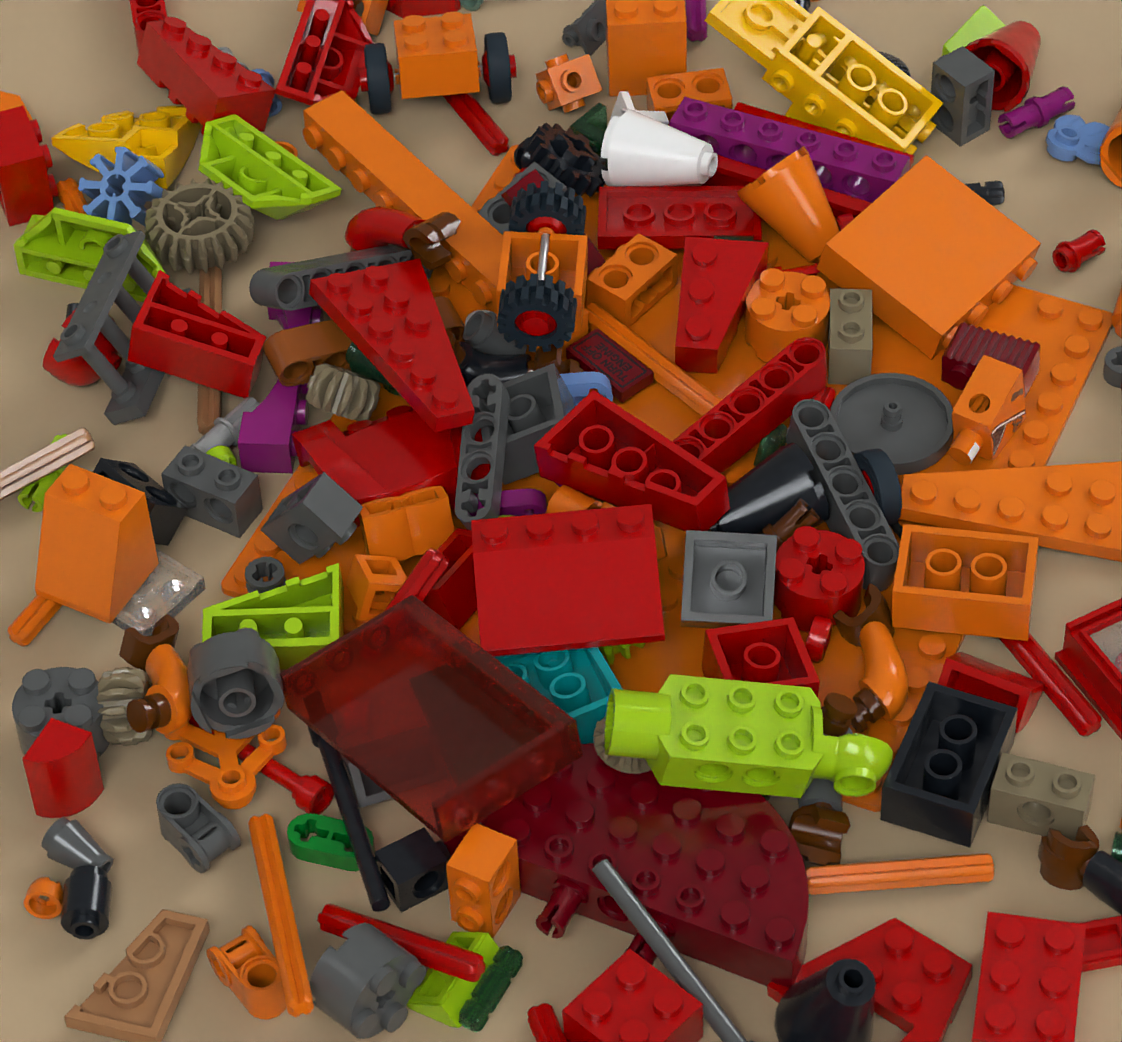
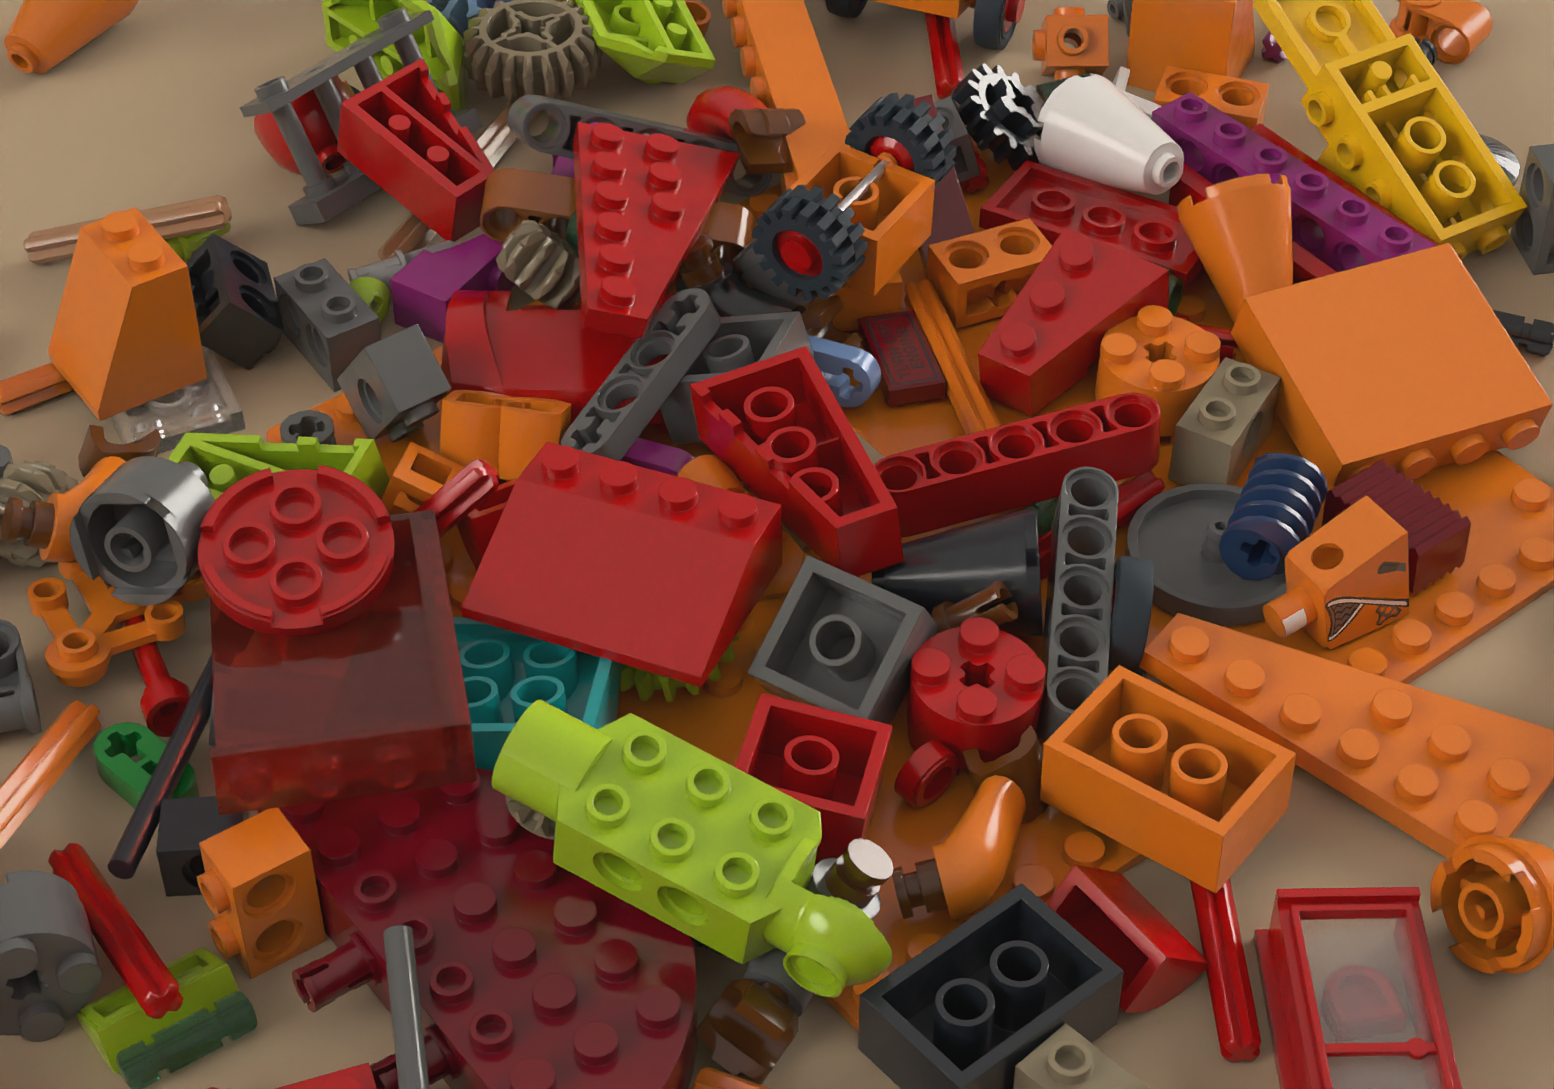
camera: 25 degrees right, 5 degrees down
none -> red tile [198,465,395,636]
none -> dark blue piece [1219,452,1328,581]

